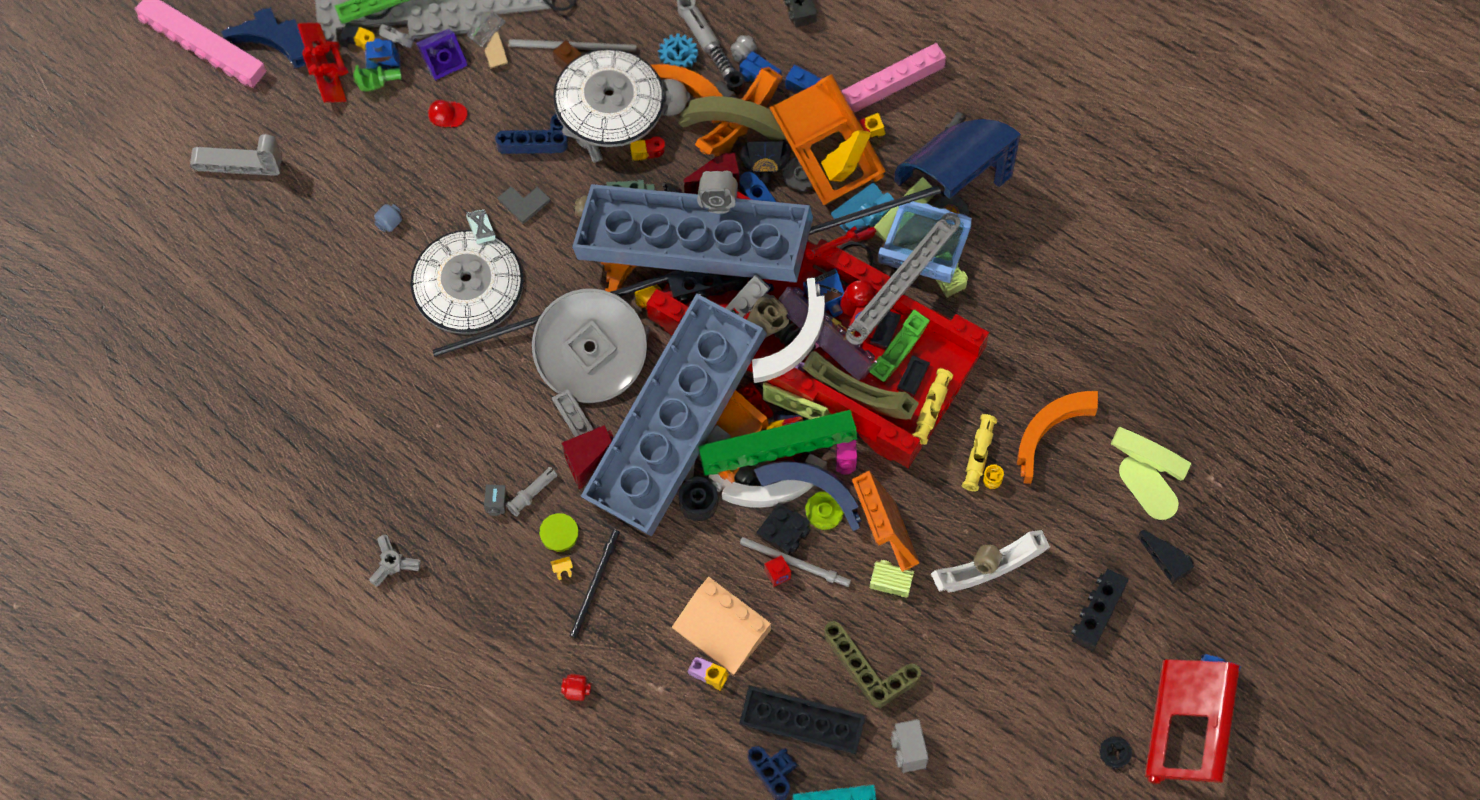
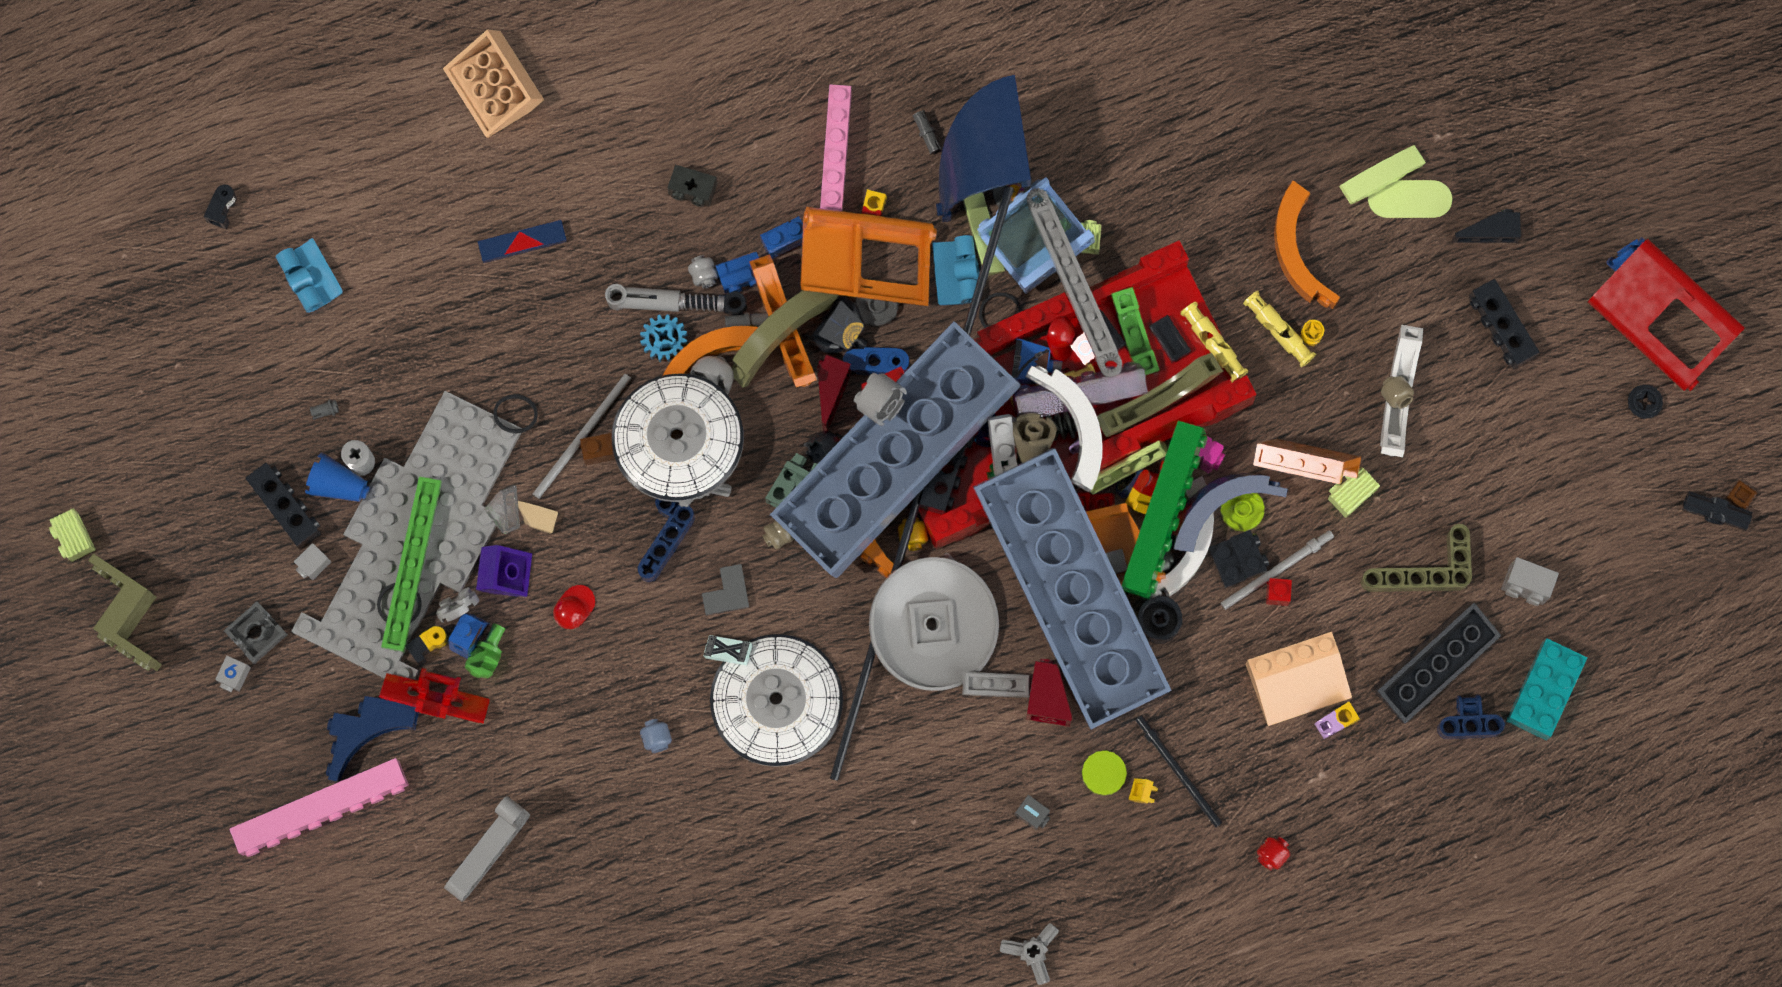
camera: 55 degrees left, 10 degrees up
light grey pin [505,467,558,516] -> none
leg [630,137,665,161] -> none
red piece [806,226,876,260] -> none
yellow slope [821,130,871,182] -> none

